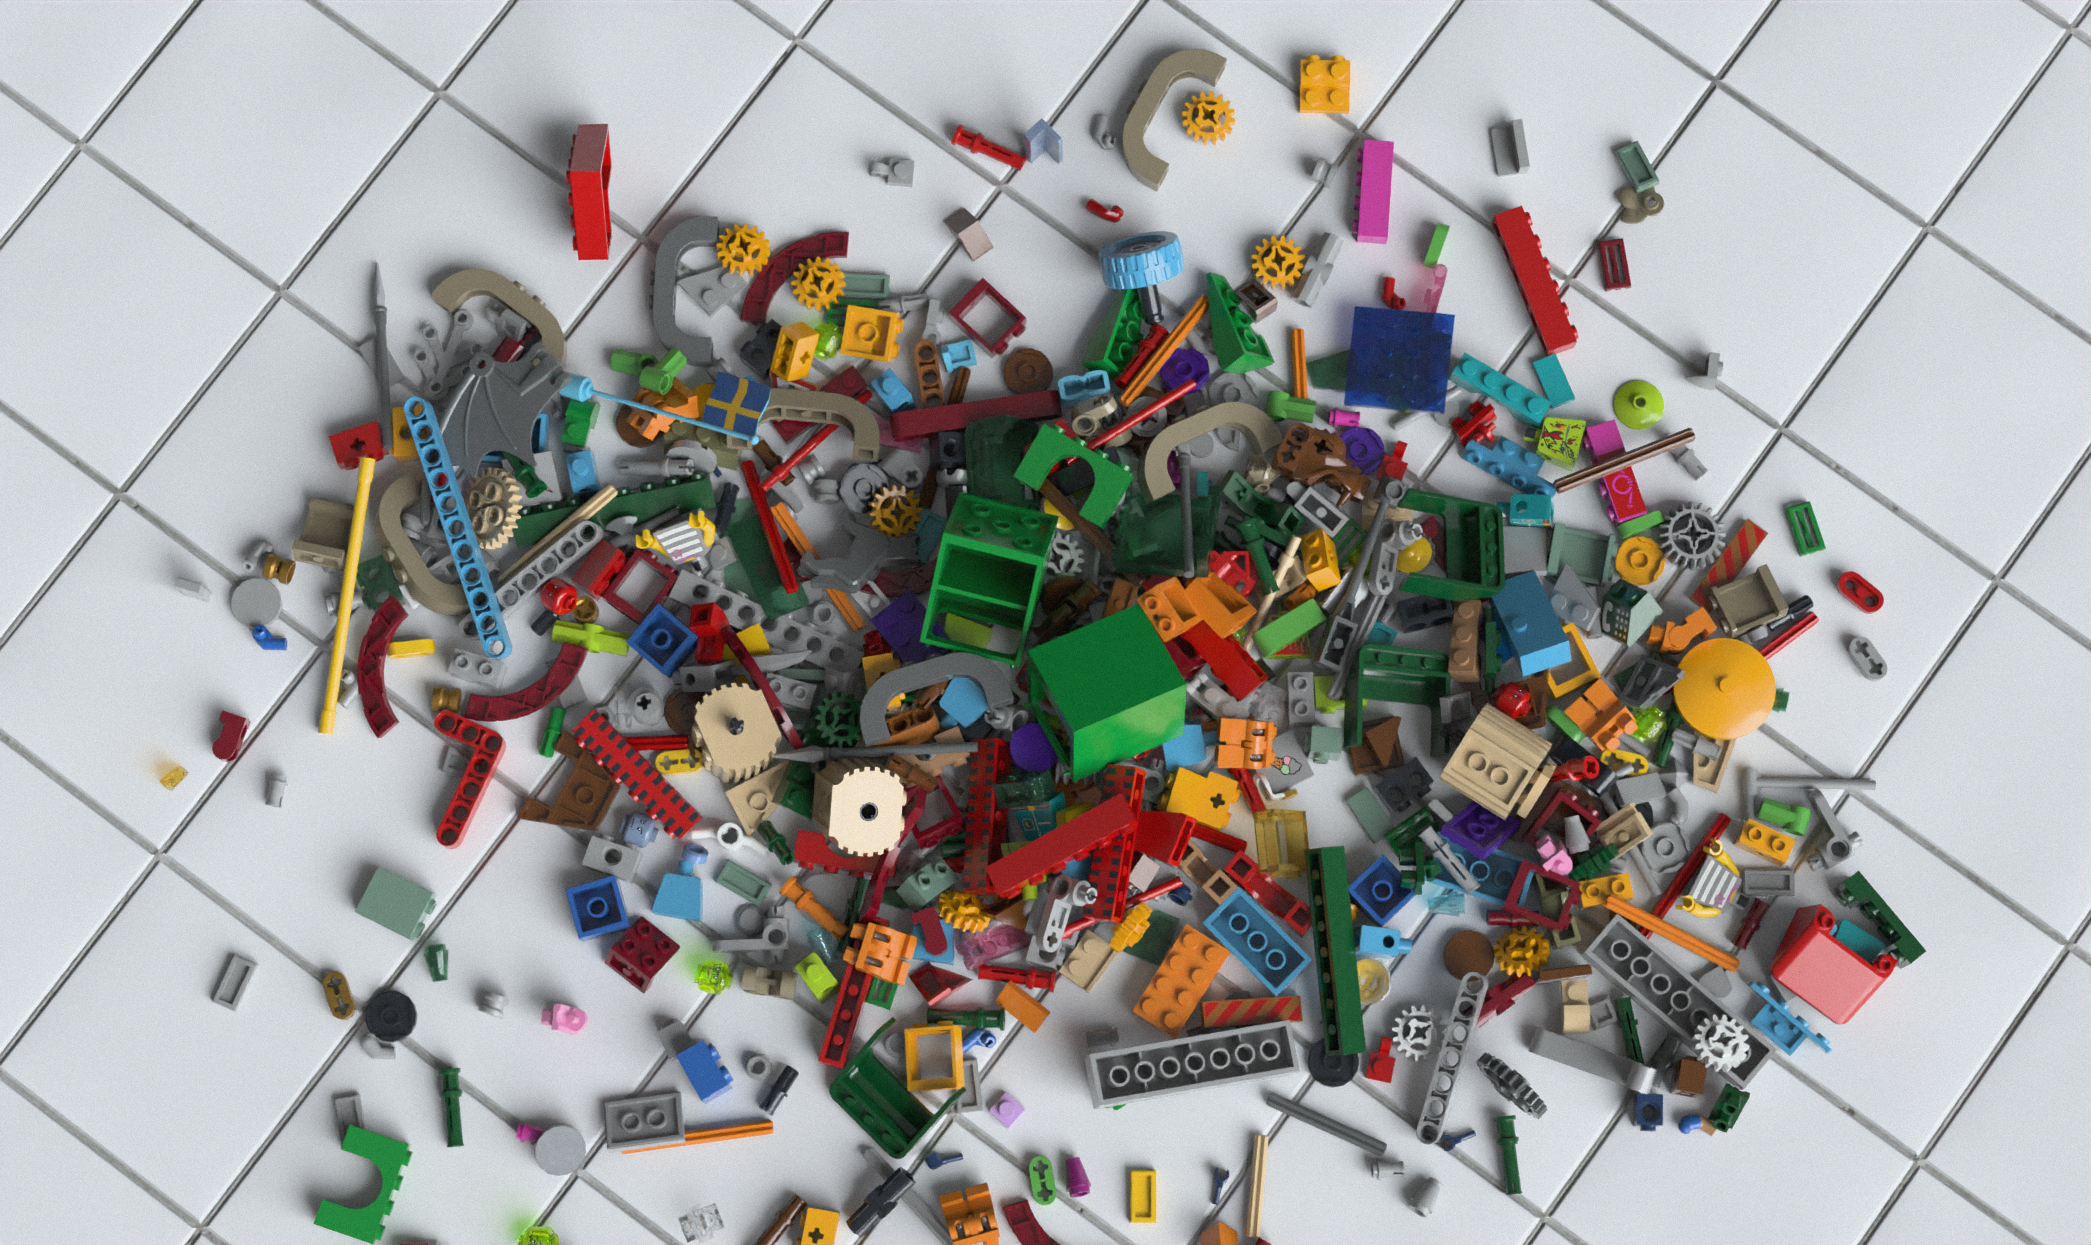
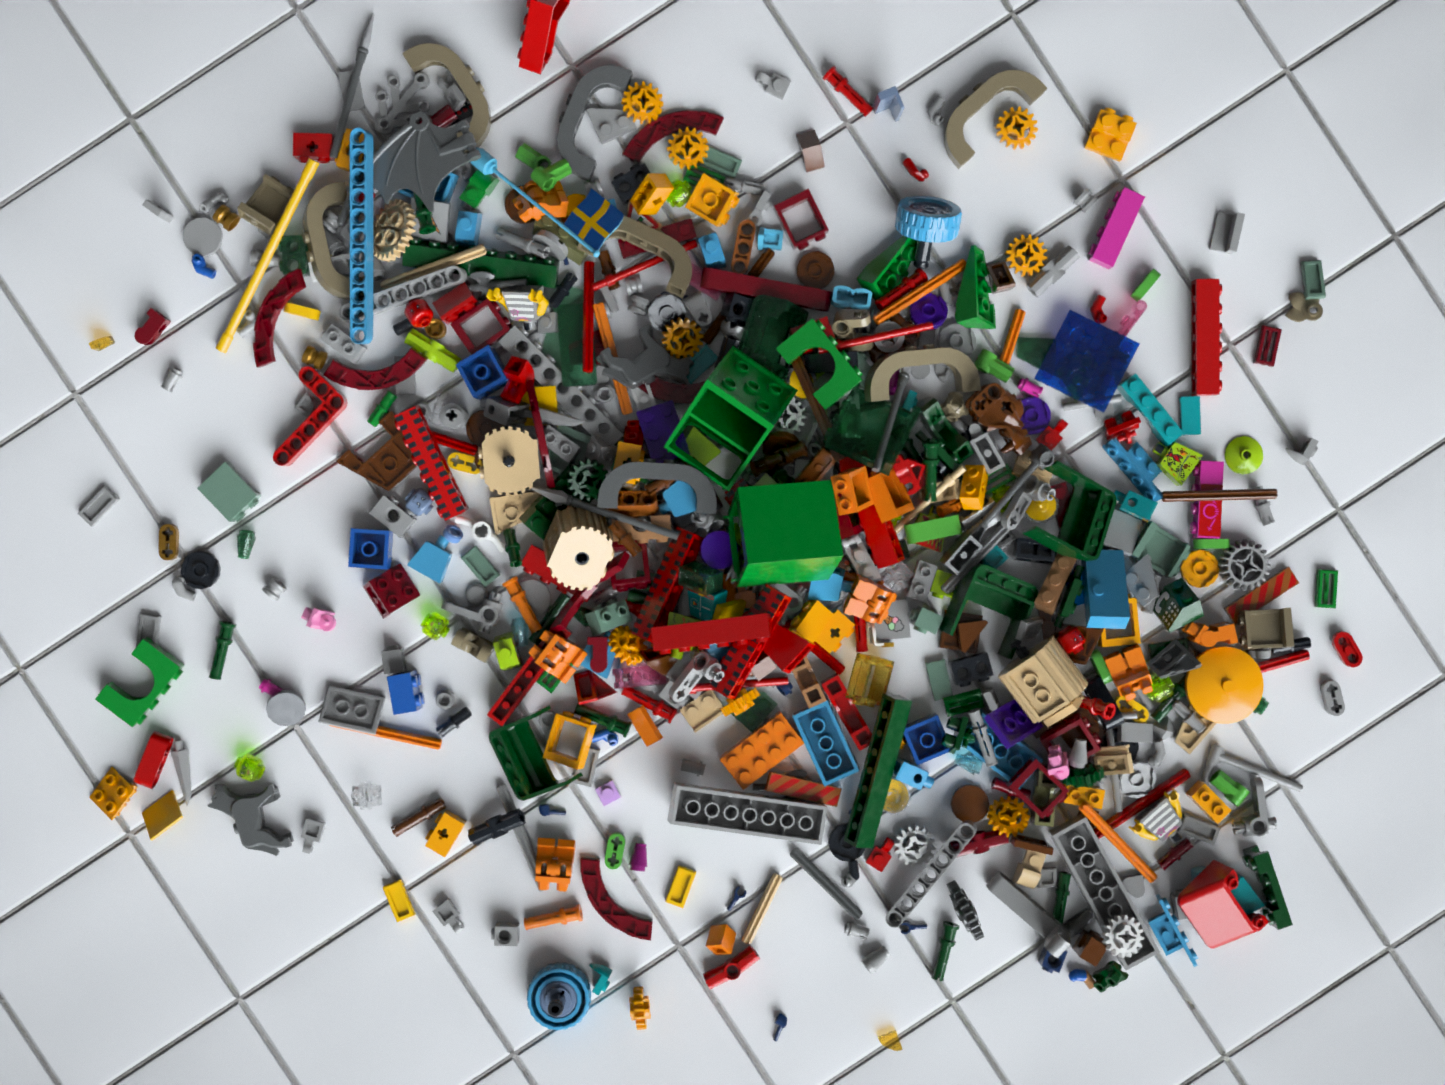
camera: 20 degrees right, 10 degrees up
none -> arm [841,860,860,888]

